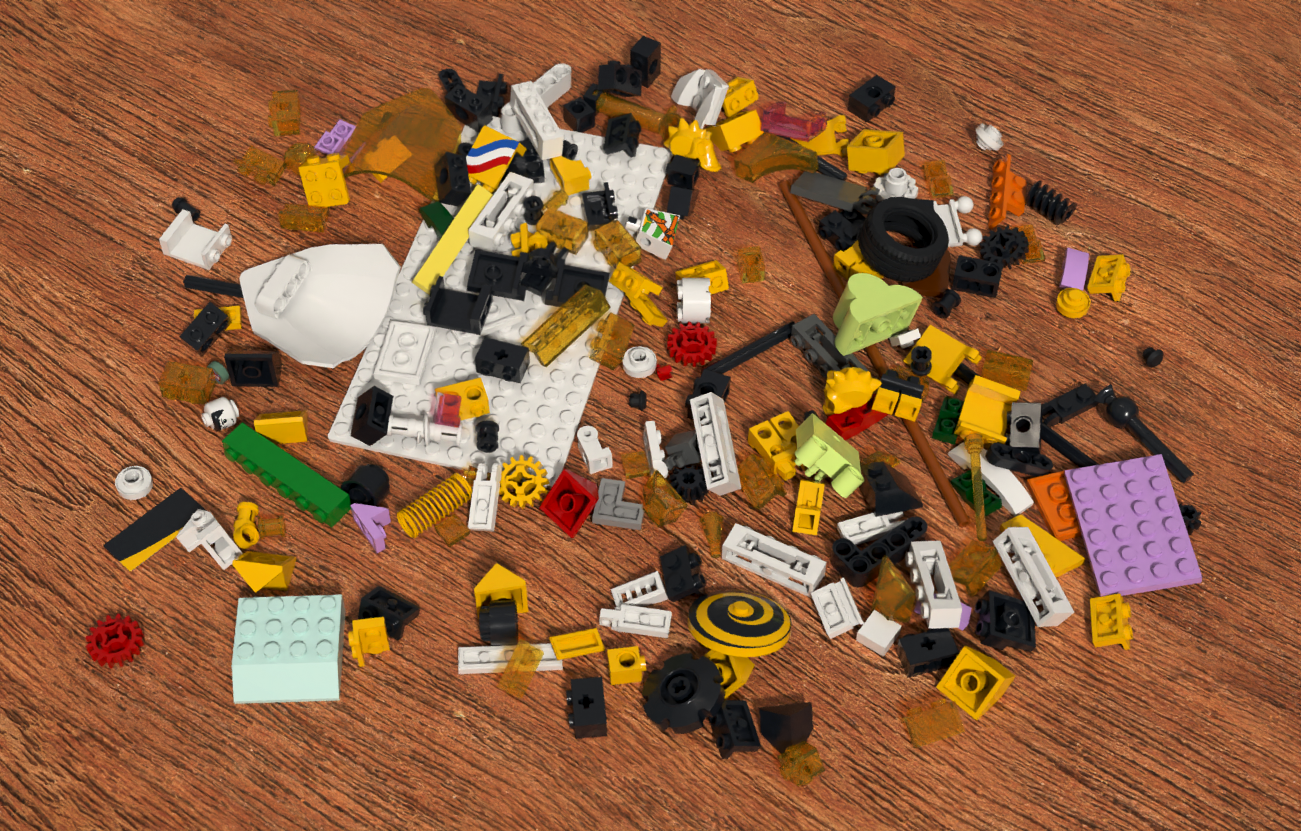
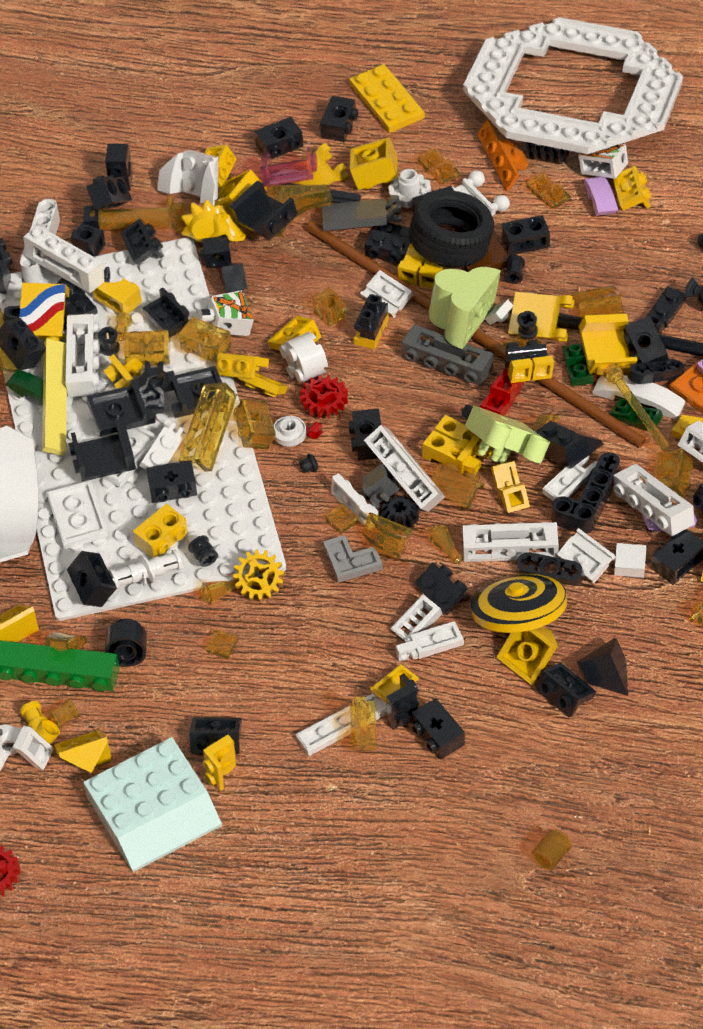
camera: 25 degrees left, 0 degrees up
lavender slope [350,503,391,553] -> none
yellow piece [397,473,472,538] -> none
clear pink panel [433,392,461,428] -> none
white hinge [468,463,502,531] -> none
yellow slope [474,563,528,620] -> none
black piece [479,600,518,646] -> none
red slope [539,469,599,538] -> none
white leg [577,426,612,474] -> none
yellow brick [607,646,646,685] -> none
black piece [642,653,725,734] -> none
black axle [701,321,795,375] -> none
clear yellow brick [777,741,825,787] -> none
yellow head [822,367,882,416] -> none
clear yellow slope [871,556,916,623] -> none
white plate [976,123,1003,151] -> none
black gear [980,225,1029,270] -> none
yellow plate [1056,288,1091,318] -> none
none -> clear yellow slope [46,632,87,651]
none -> white hinge [139,422,184,470]
none -> black panel [228,180,298,240]
none -> black brick [254,117,303,161]
none -> yellow plate [349,64,425,133]
none -> black hips [354,294,389,350]
none -> white plate [360,270,414,318]
none -> black bracket [386,673,419,730]
none -> white plate [463,17,683,154]
none -> black beam [517,552,585,585]
none -> white torso [579,143,628,179]

